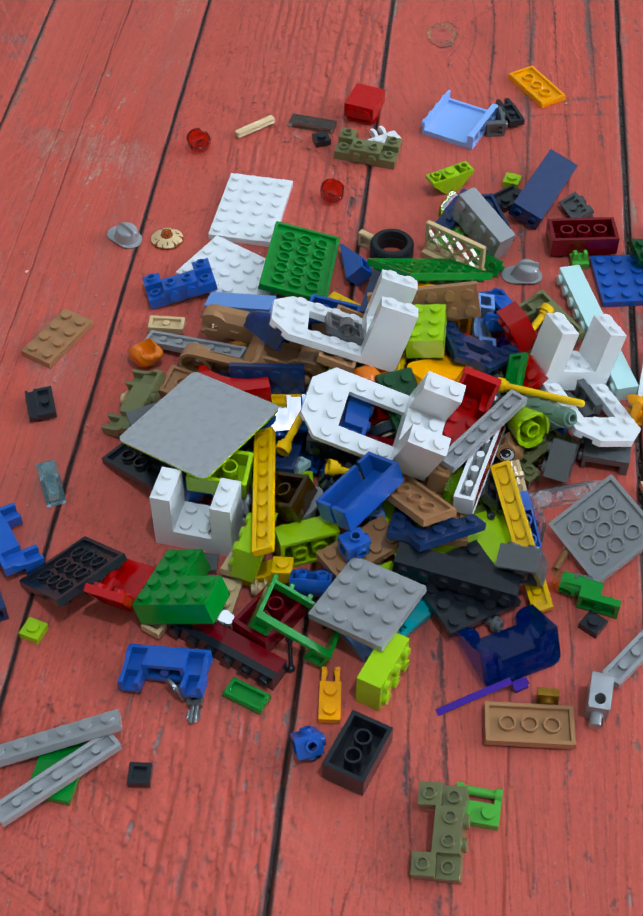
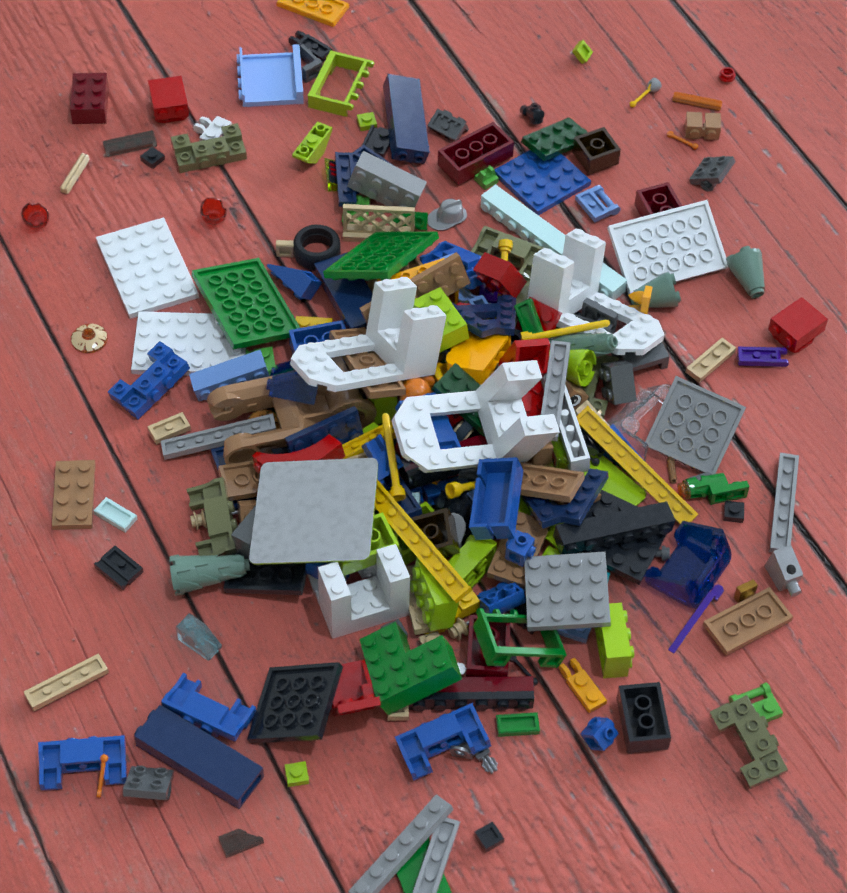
camera: 35 degrees left, 5 degrees up
light grey piece [107,222,142,249] -> none
orange hair [128,338,164,367] -> none
dark grey plate [325,312,364,346] -> none
dark grey brick [495,542,549,588] -> none
none -> dark red brick [70,73,109,124]
none -> light aqua tile [94,497,137,533]
none -> sand green cone [170,554,250,596]
none -> lime hinge [308,50,375,117]

